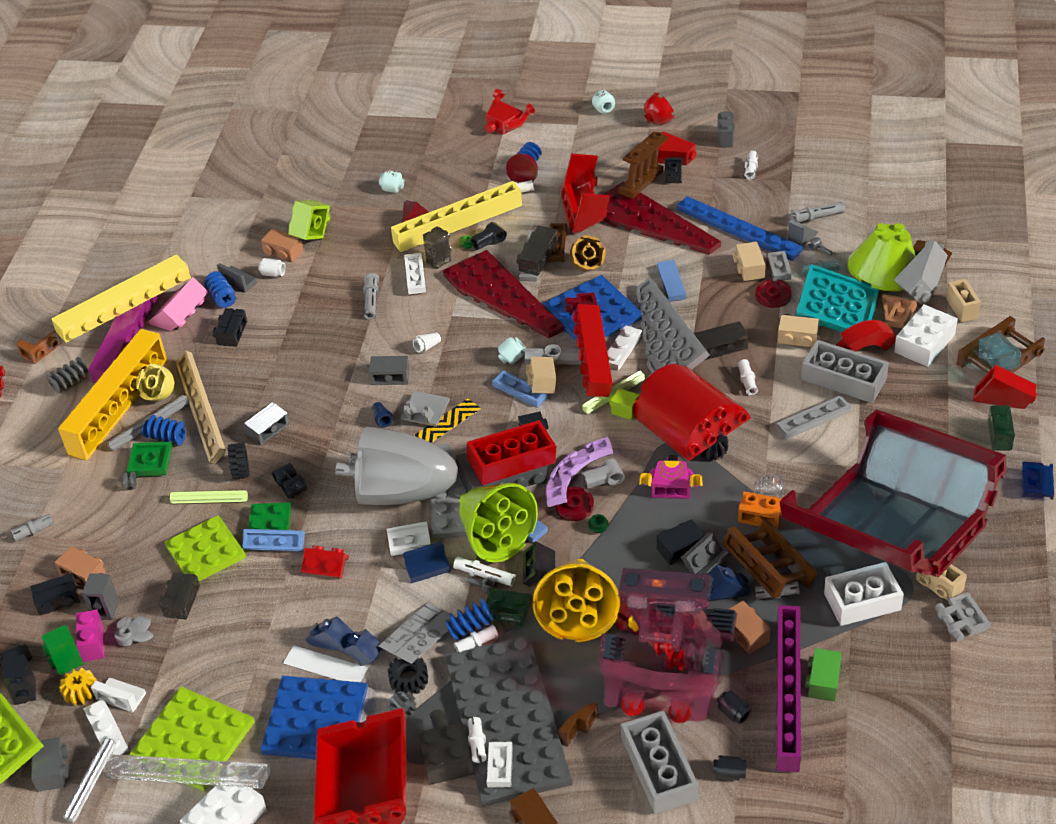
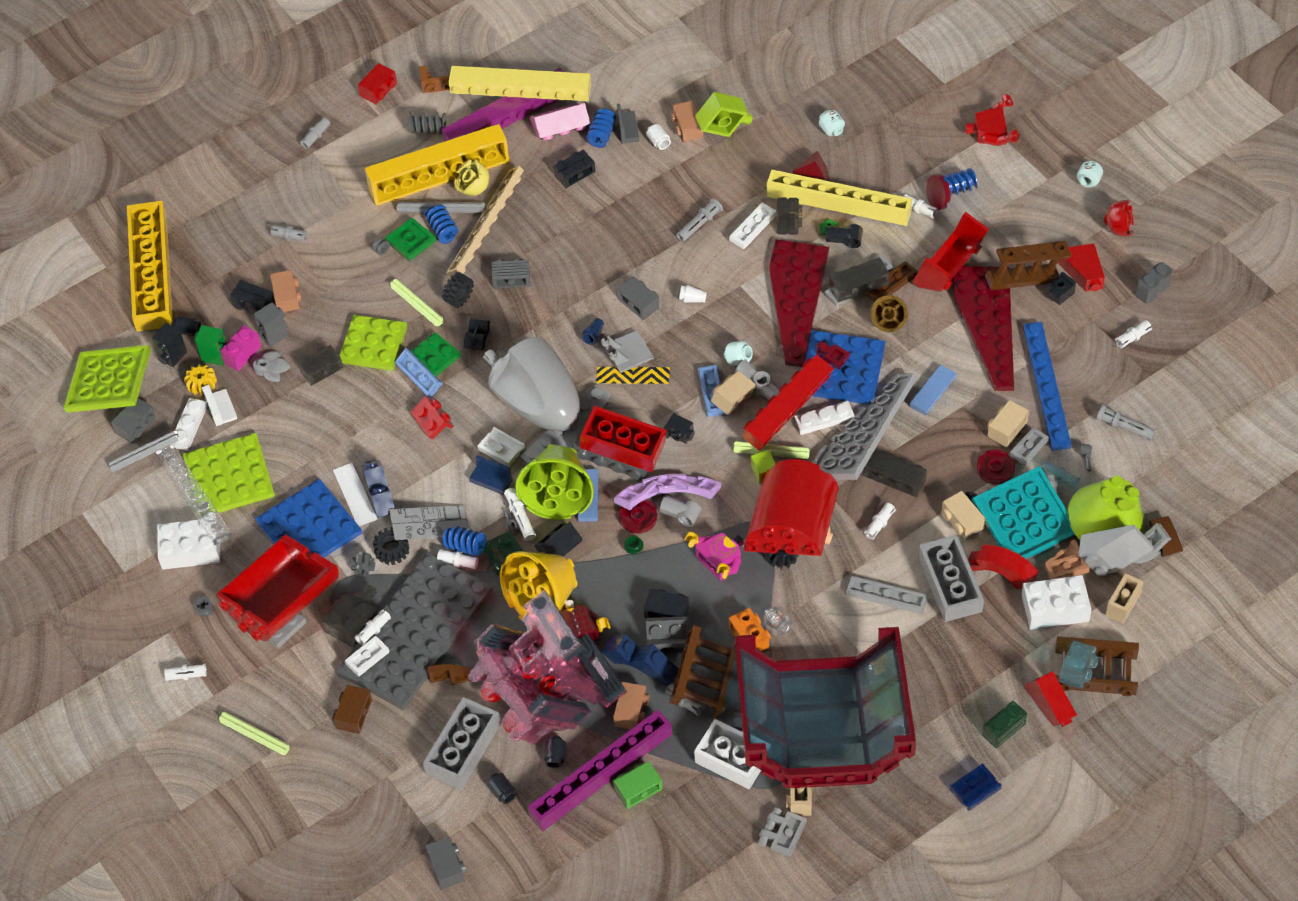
camera: 45 degrees right, 10 degrees up
dark grey slope [788,219,818,248] -> none

